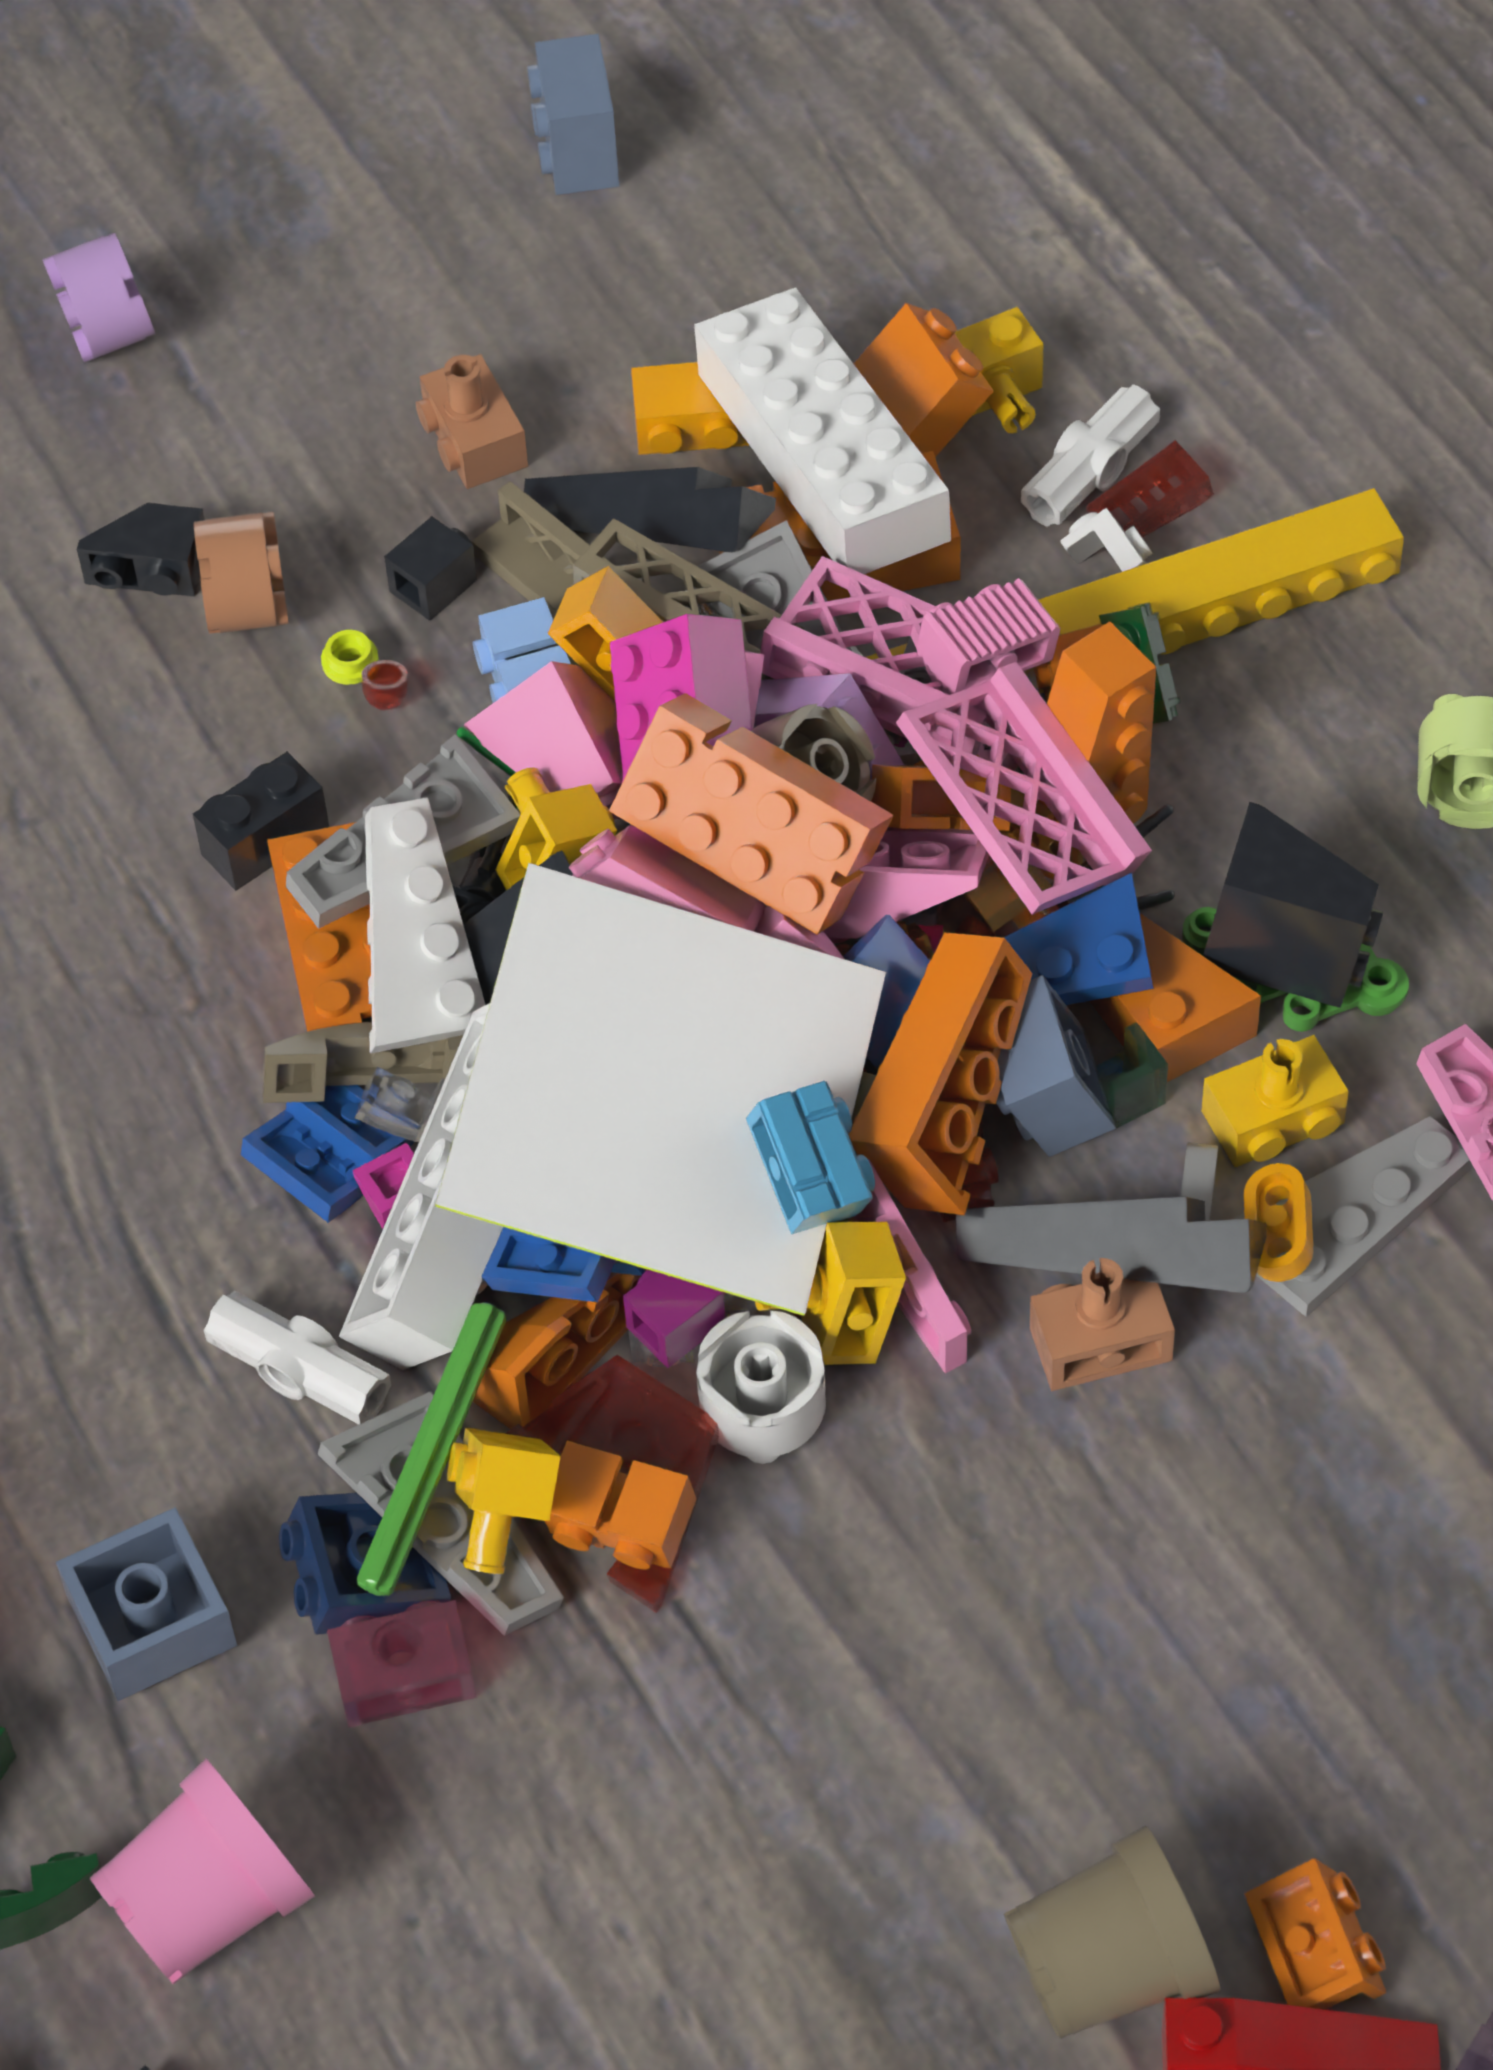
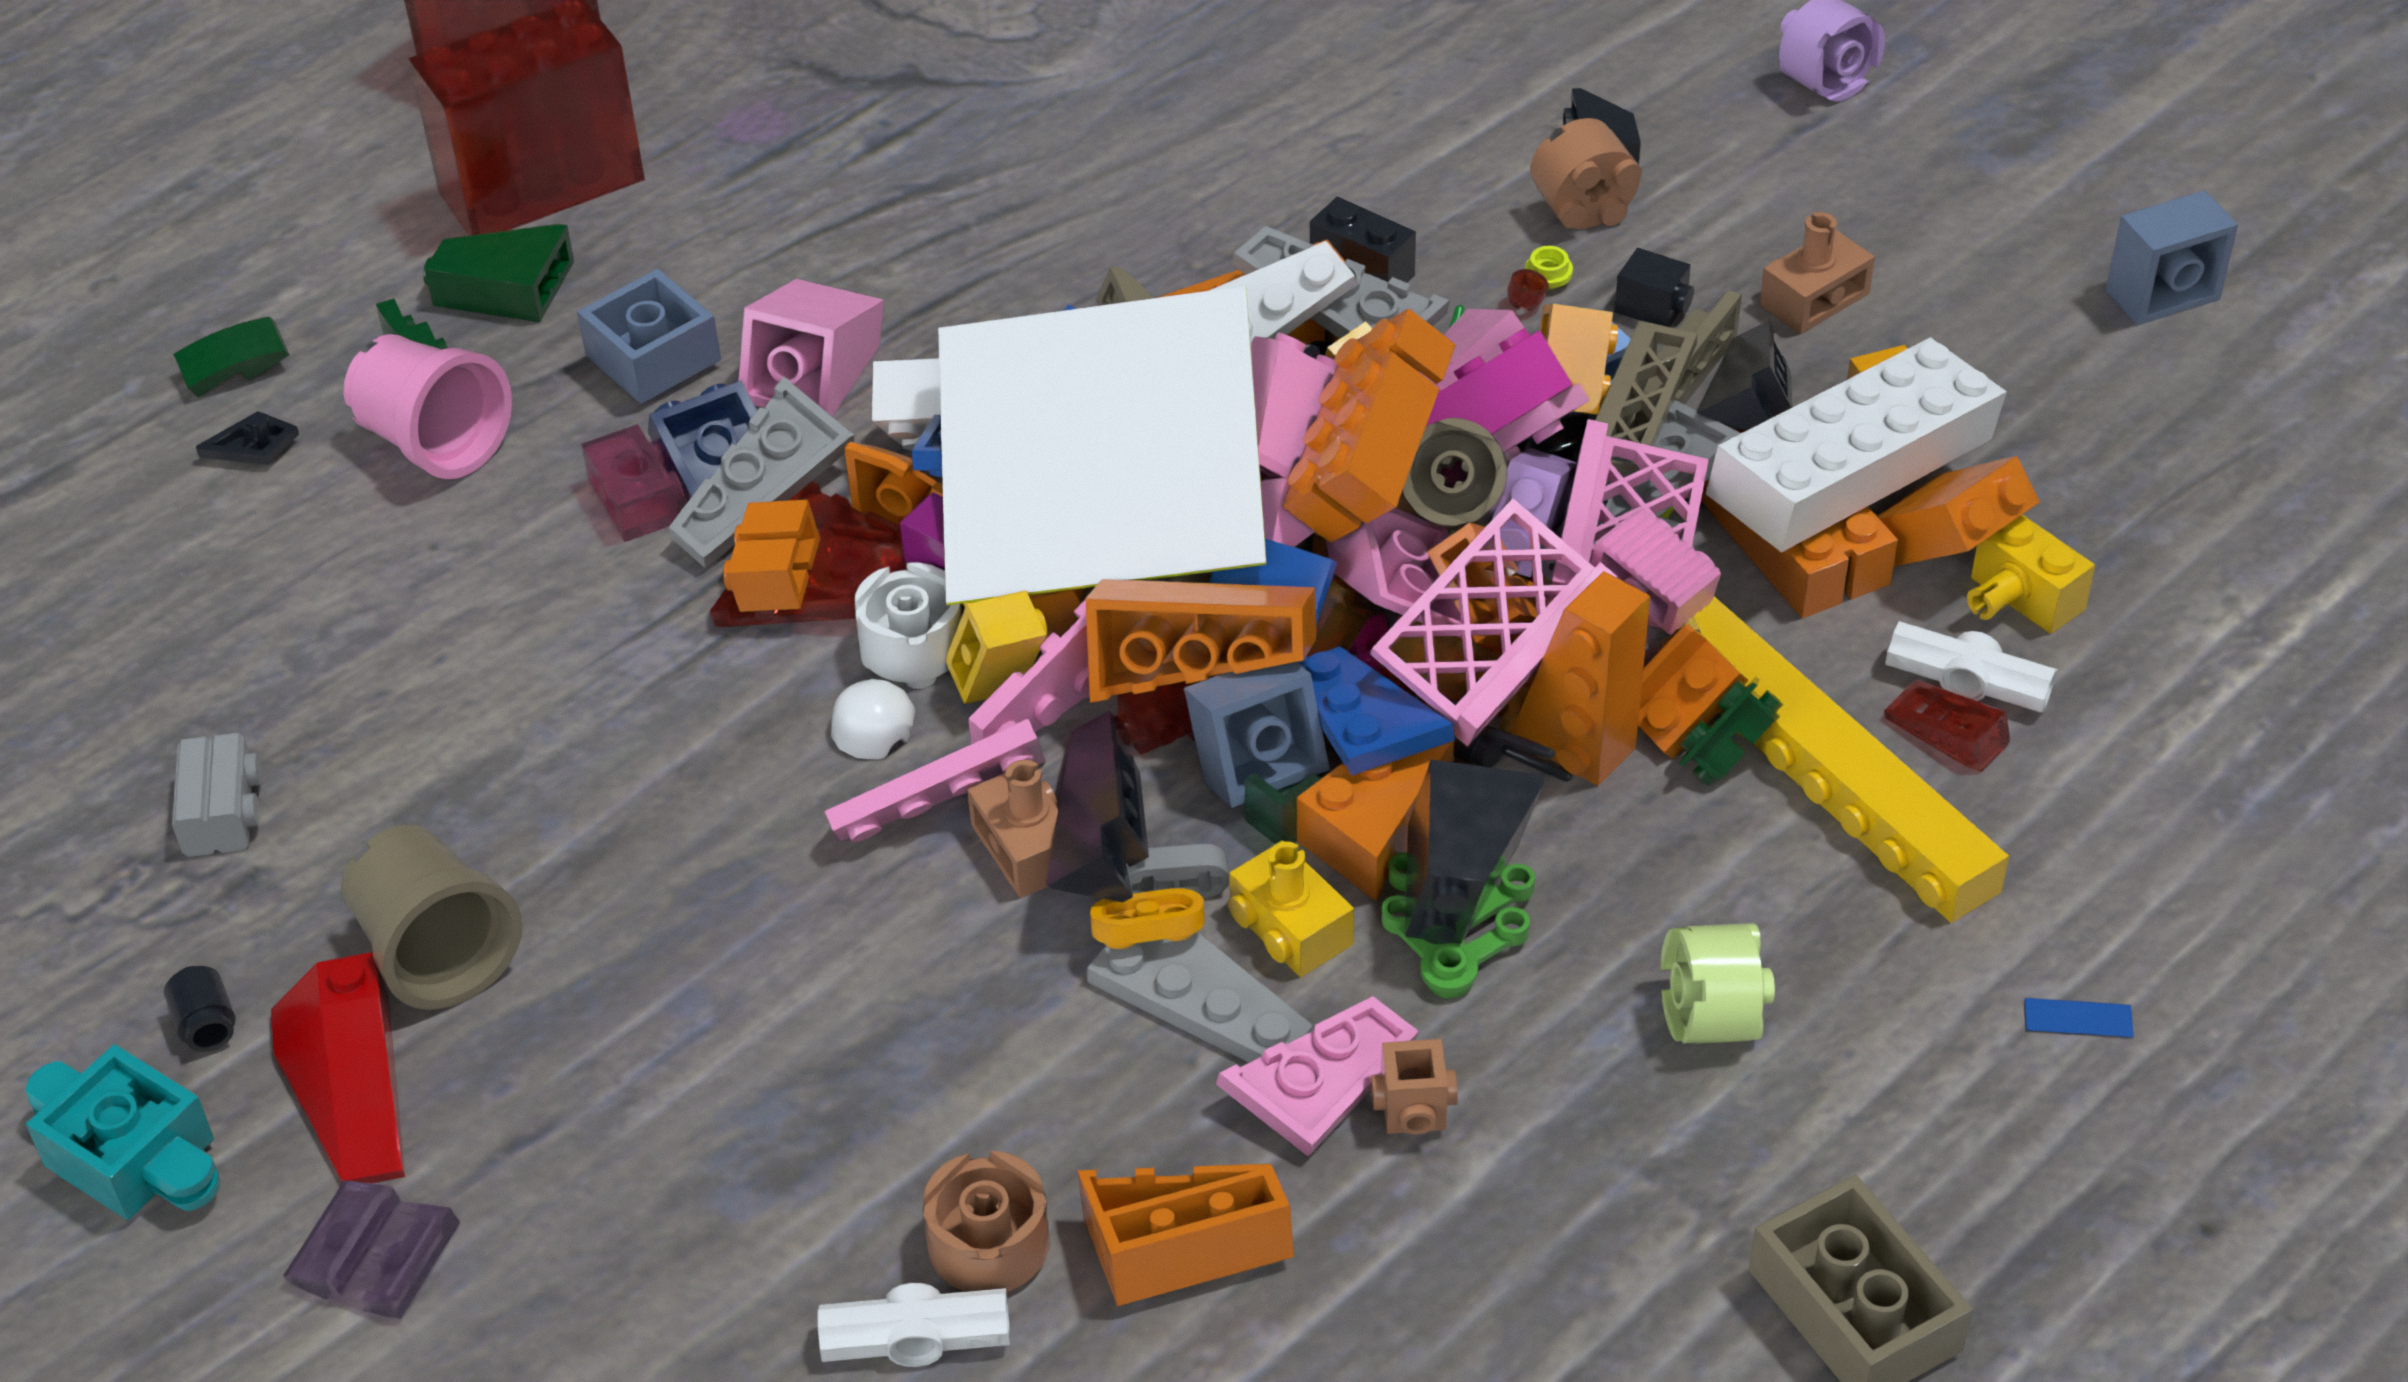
camera: 75 degrees right, 10 degrees down
white piece [204,1291,391,1424] -> none
bright green axle [357,1302,506,1597] -> none
yellow brick [447,1428,561,1574] -> none
dark azure brick [746,1081,875,1235] -> none
white bracket [1061,508,1153,572] -> none
orange bracket [1244,1858,1386,2010] -> none
none -> bright pink slope [738,279,884,417]
none -> bright pink wing [824,719,1046,842]
none -> white hair [831,679,916,760]

